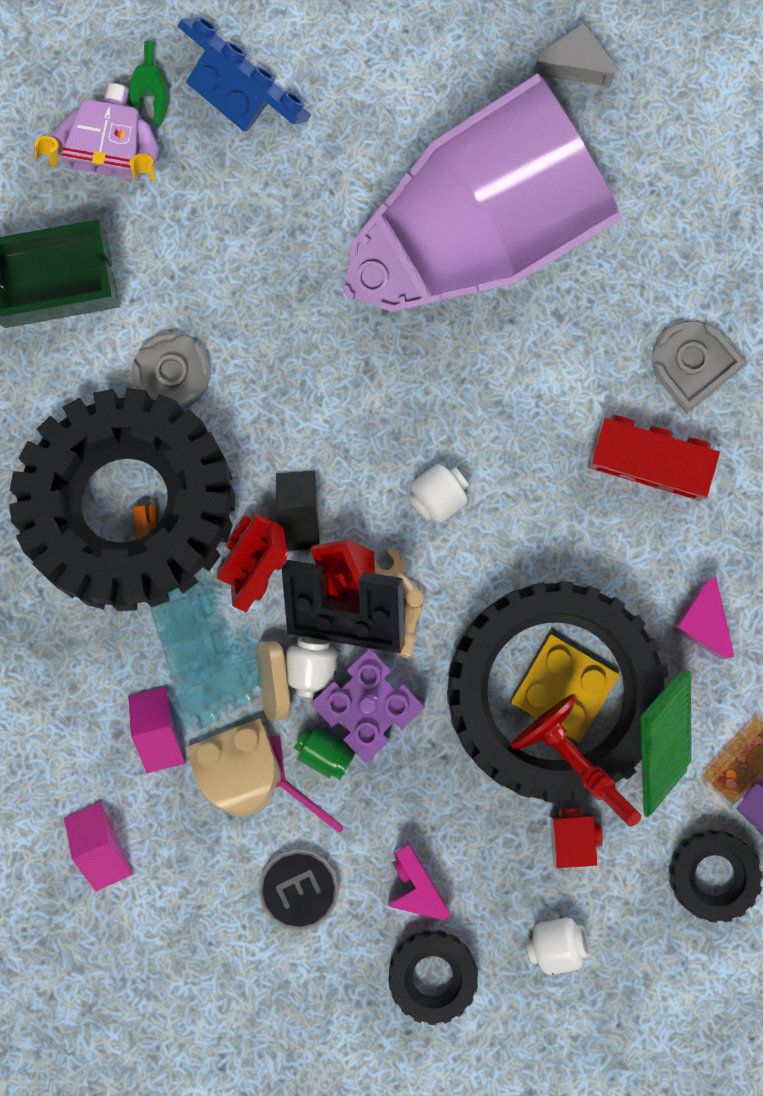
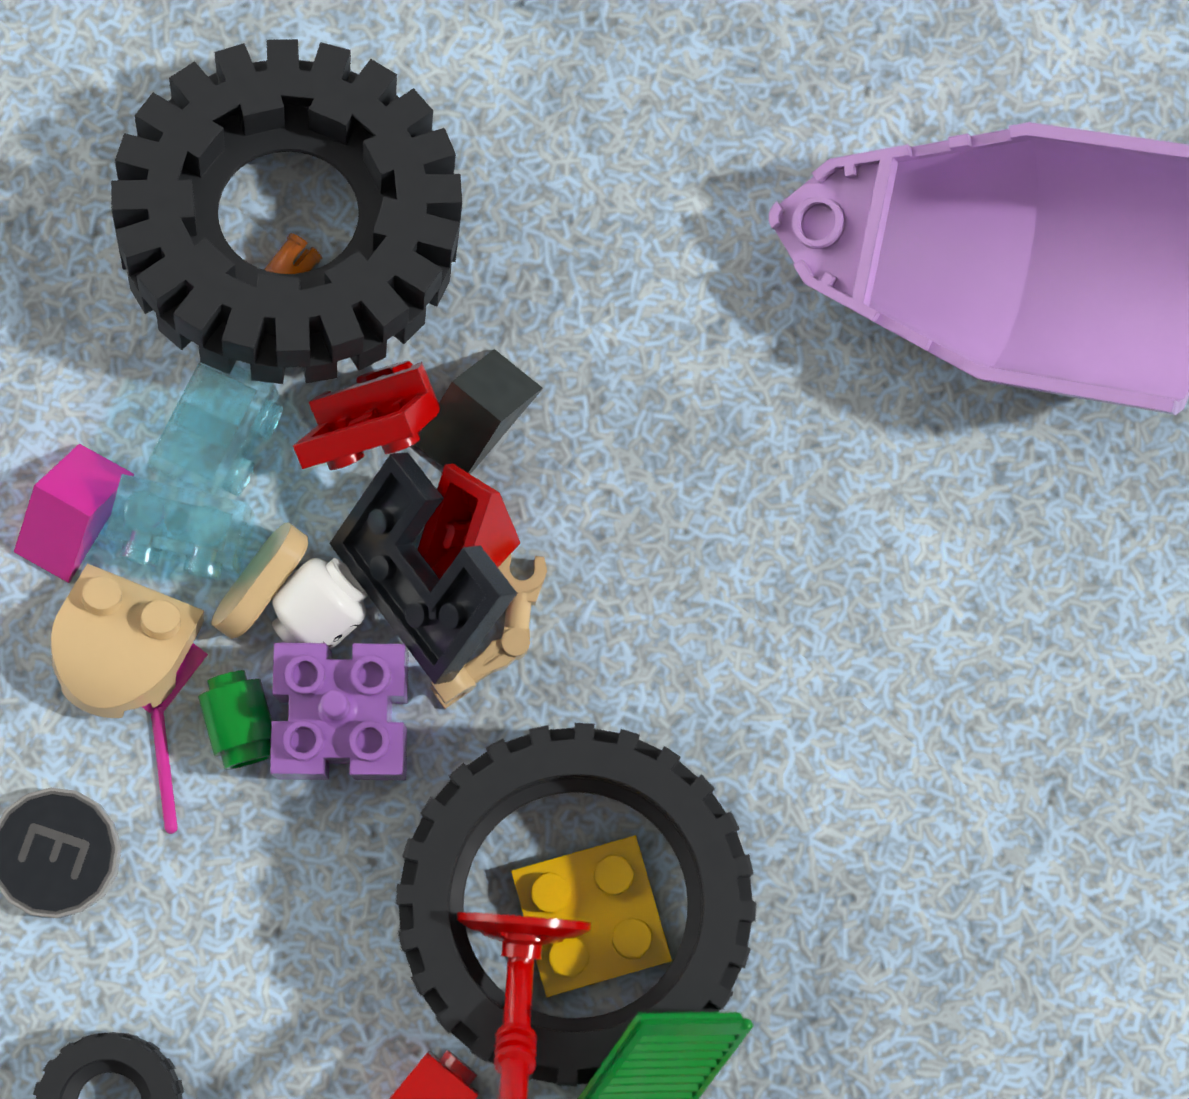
camera: 35 degrees right, 5 degrees down
light grey tile [132,332,211,409] -> none
dark pink slope [388,841,451,920] -> none
white head [408,464,469,523] -> none
red brick [587,415,720,501] -> none
light grey tile [652,321,748,414] -> none
dark pink slope [672,578,735,659] -> none

